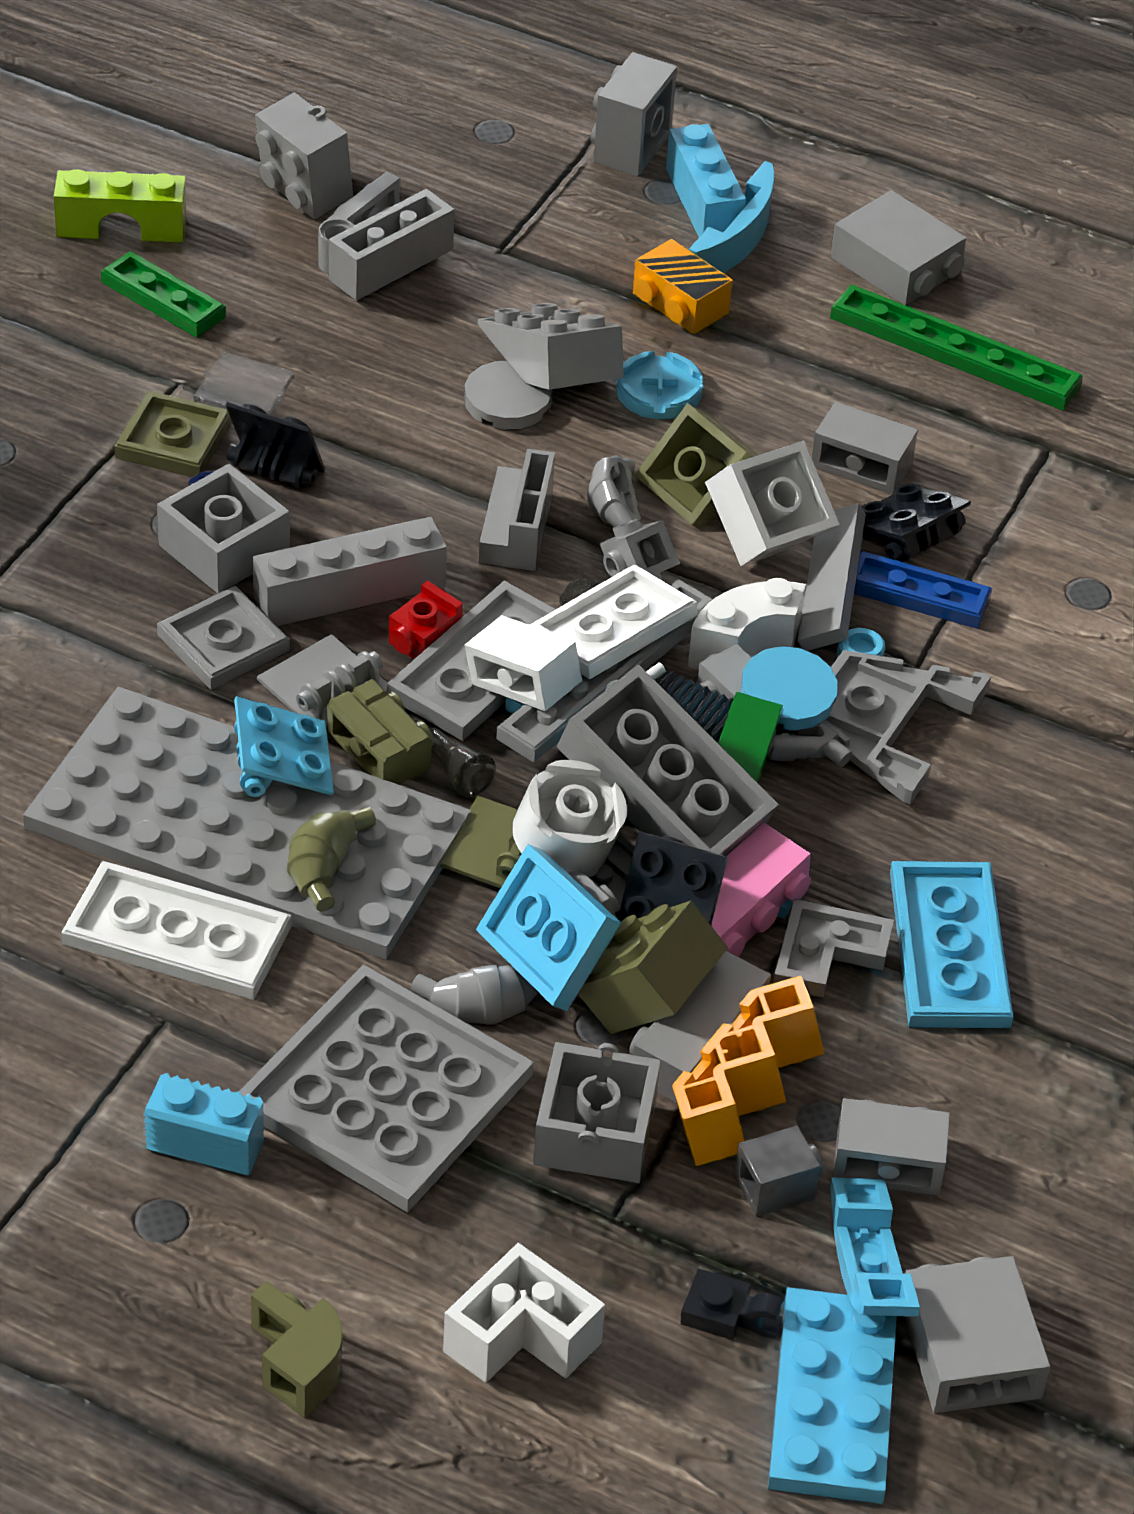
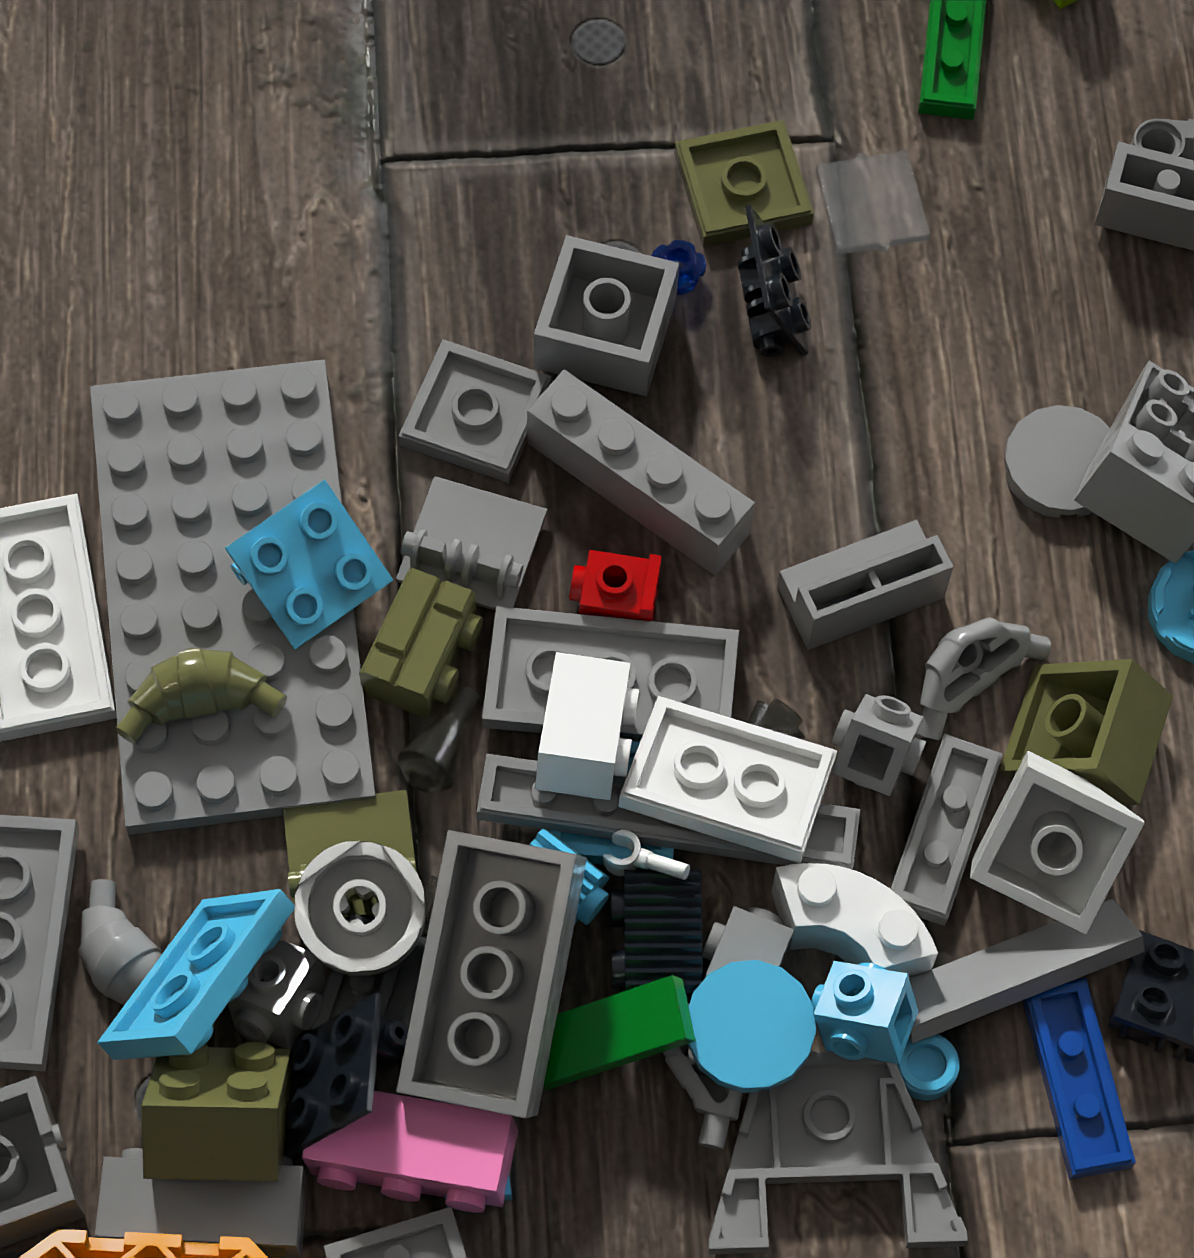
camera: 60 degrees right, 20 degrees up
none -> medium azure brick [811,961,919,1064]
none -> light grey tile [891,734,1003,926]

